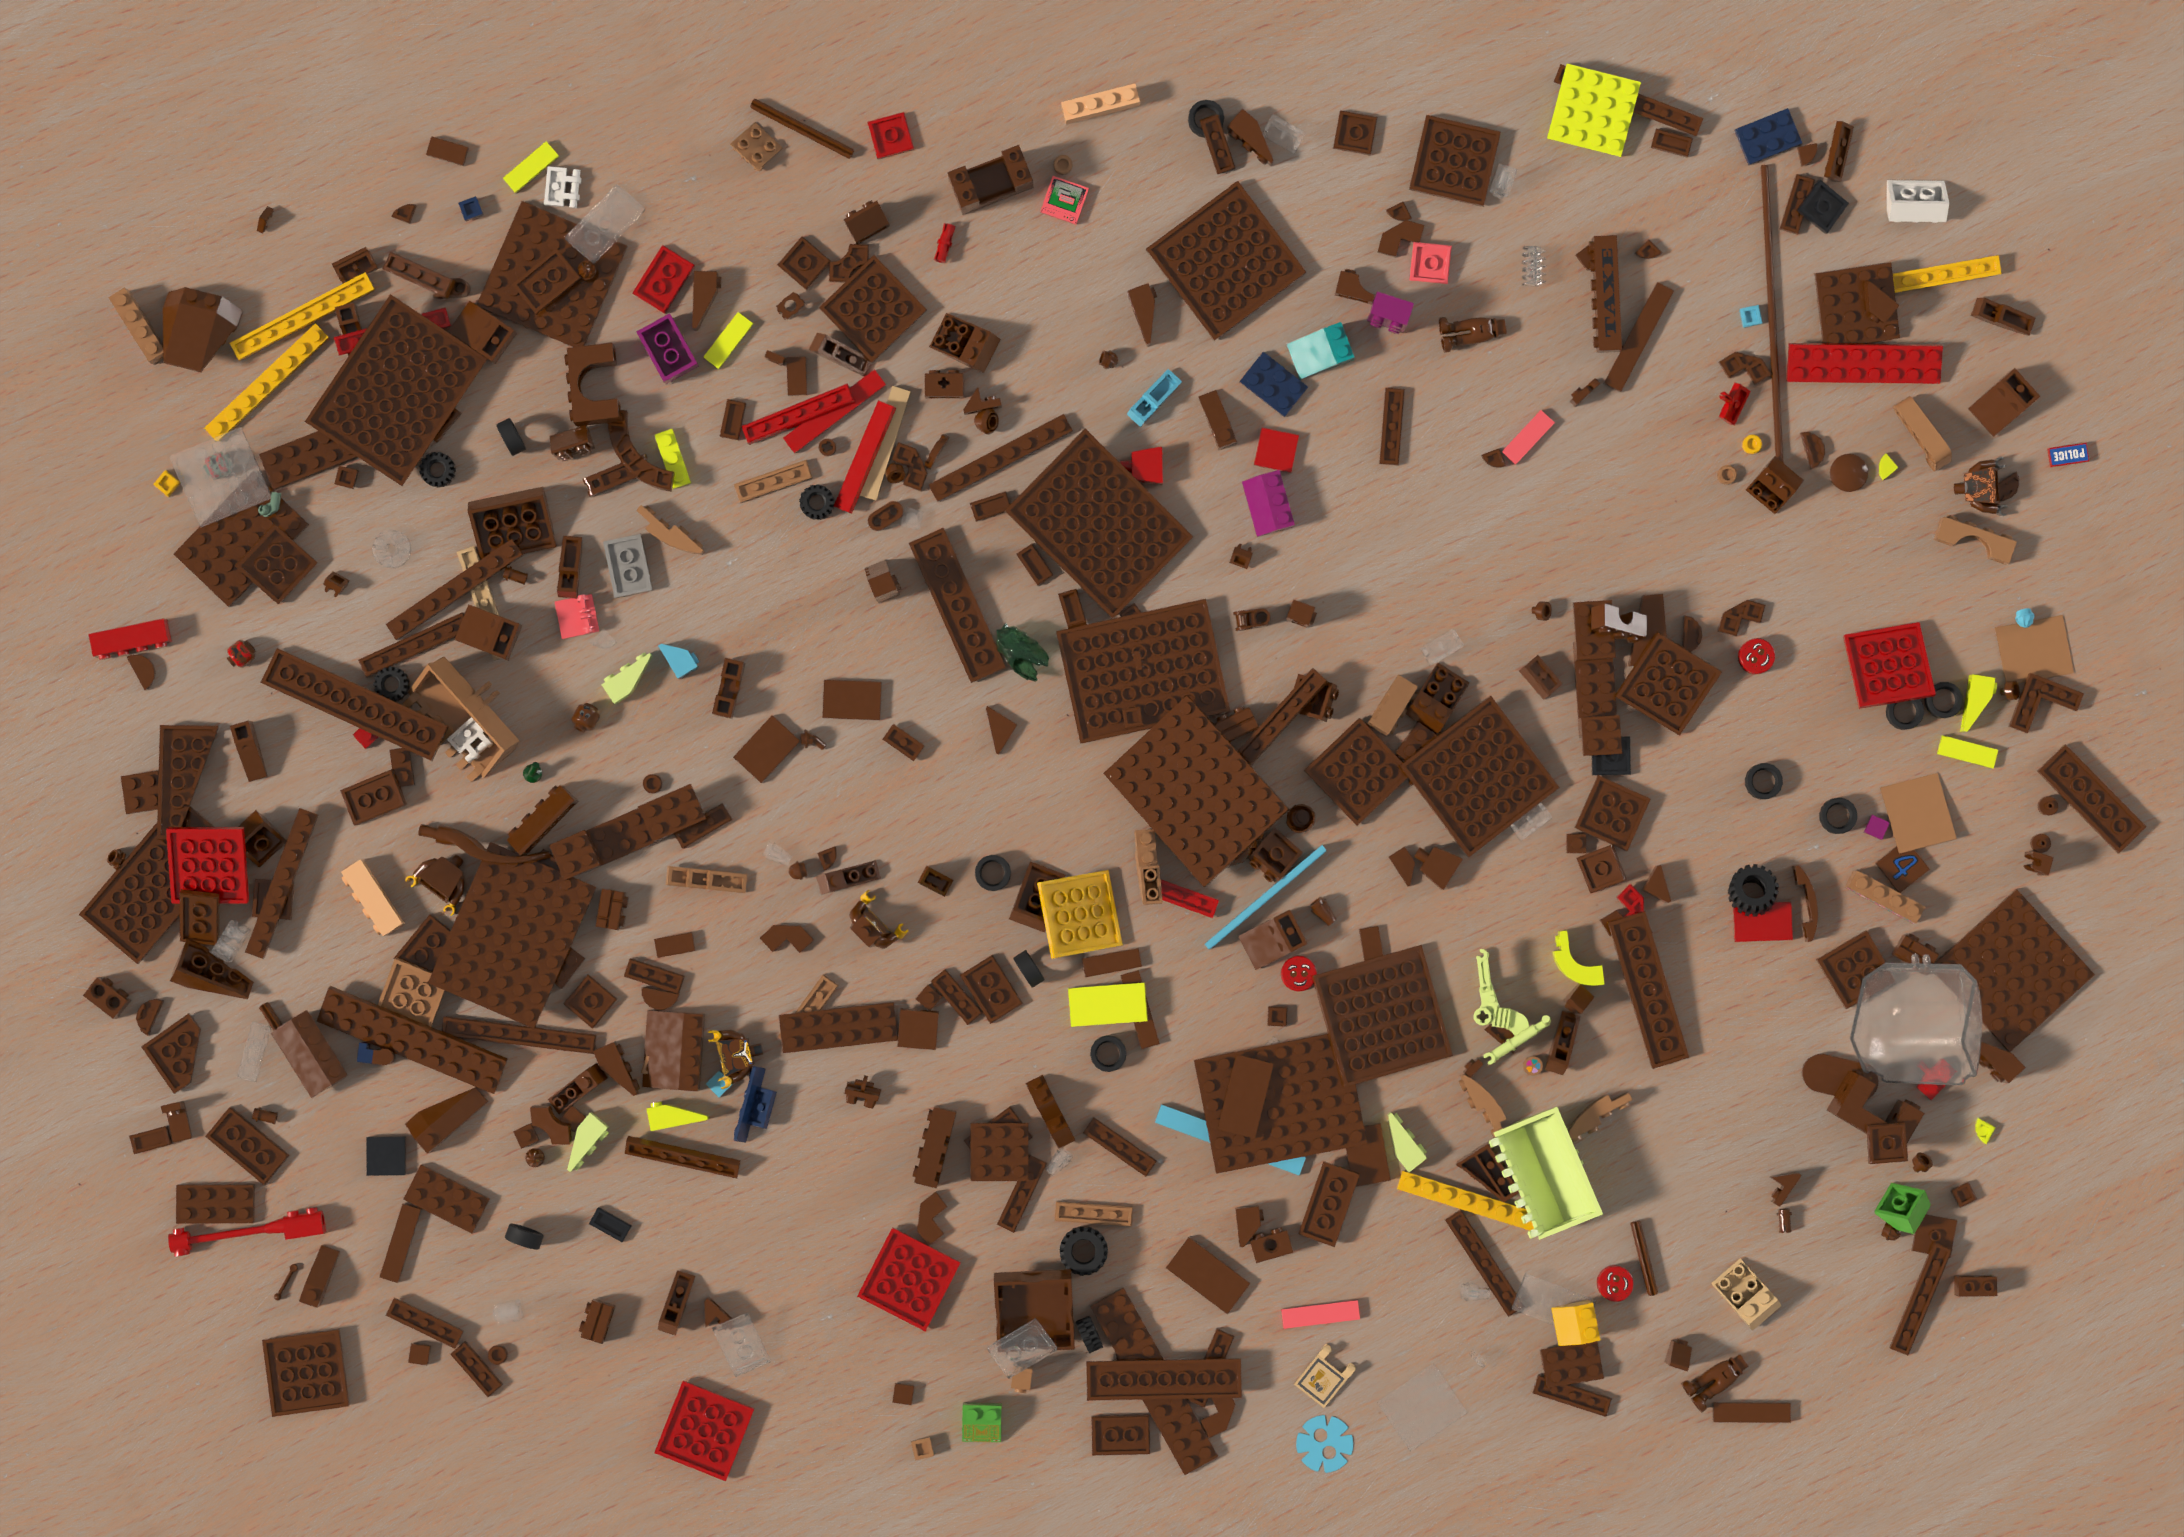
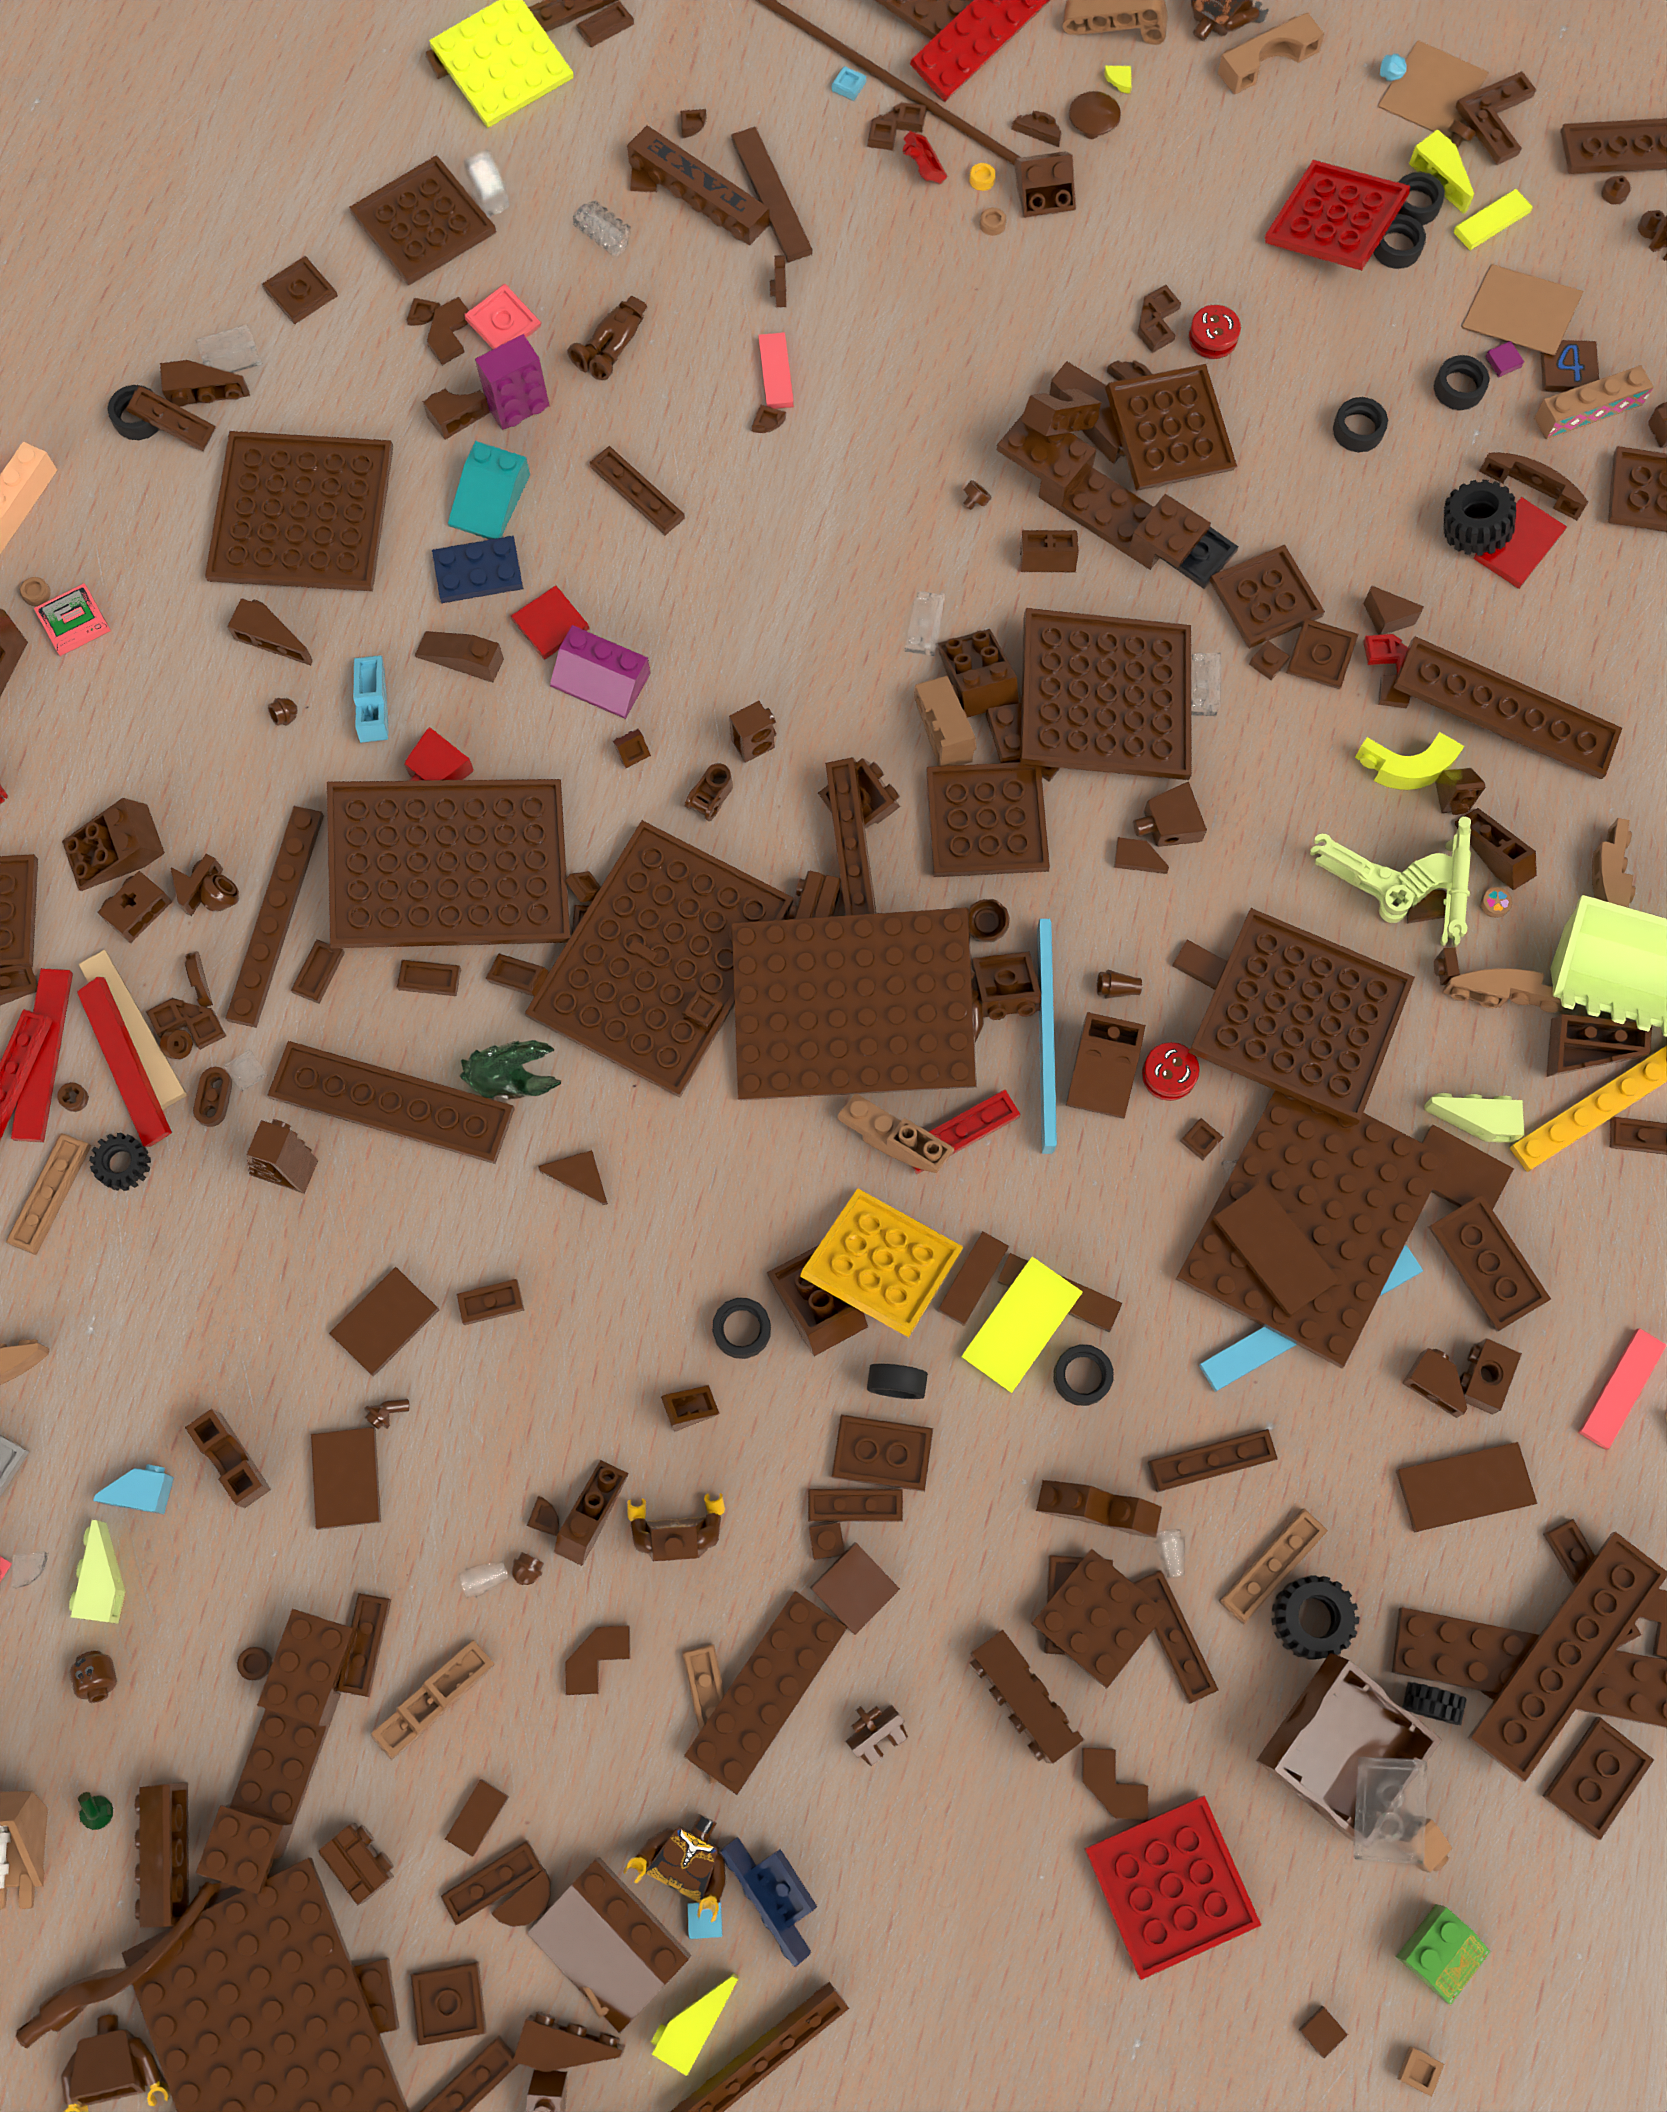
camera: 50 degrees left, 15 degrees down
none -> reddish brown tile [565,871,601,903]

